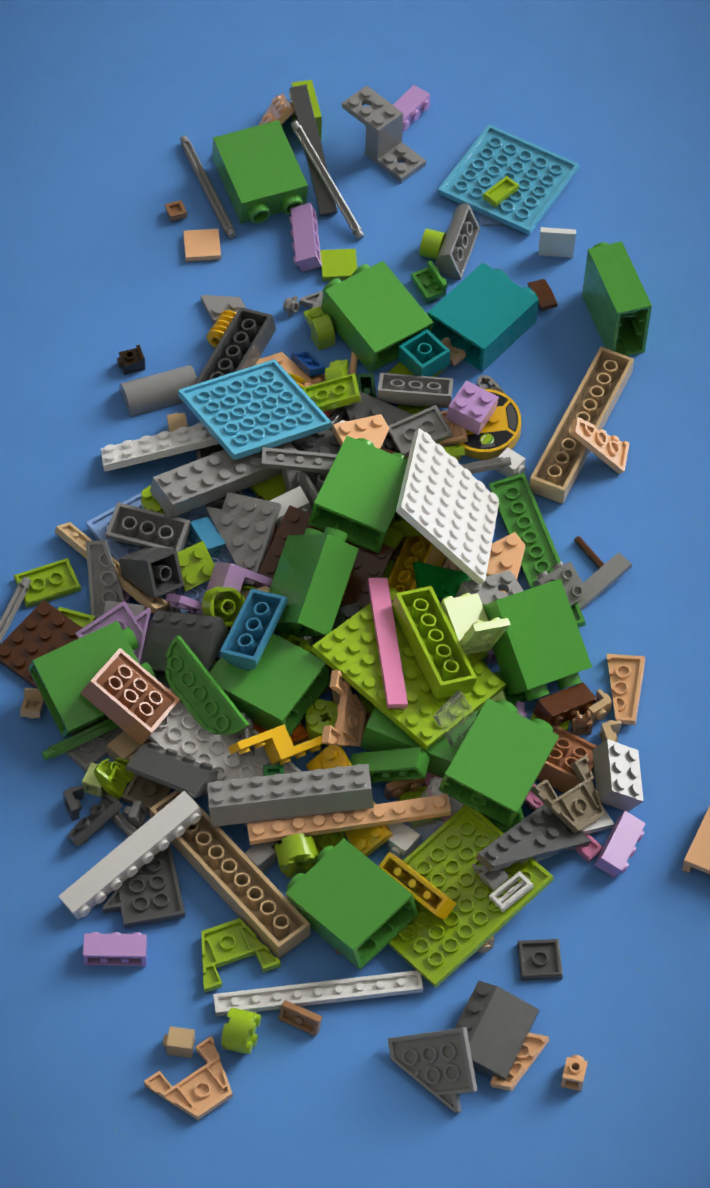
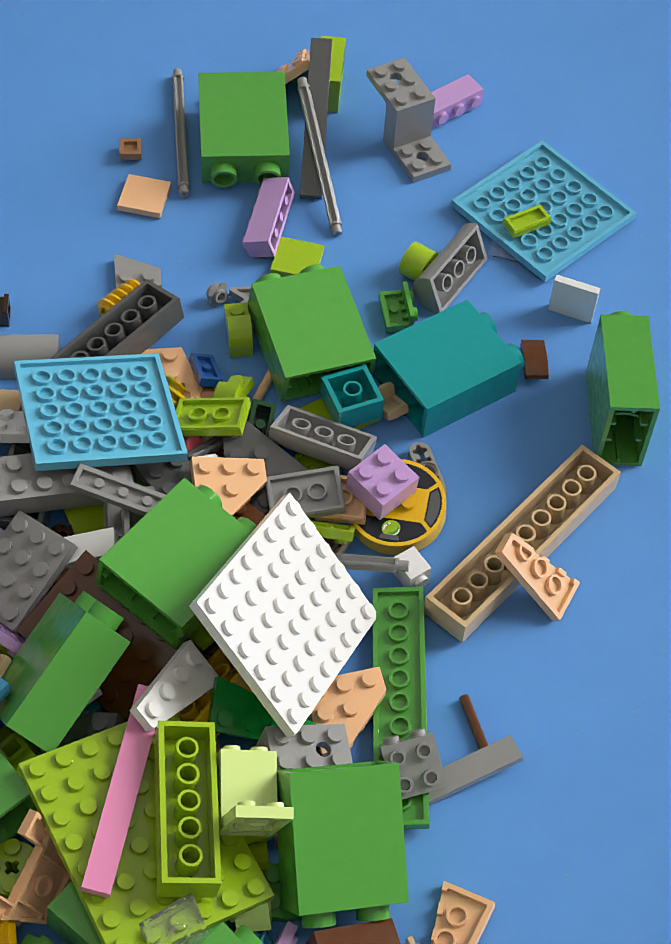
camera: 15 degrees right, 0 degrees up
none -> white wing [130,640,218,732]

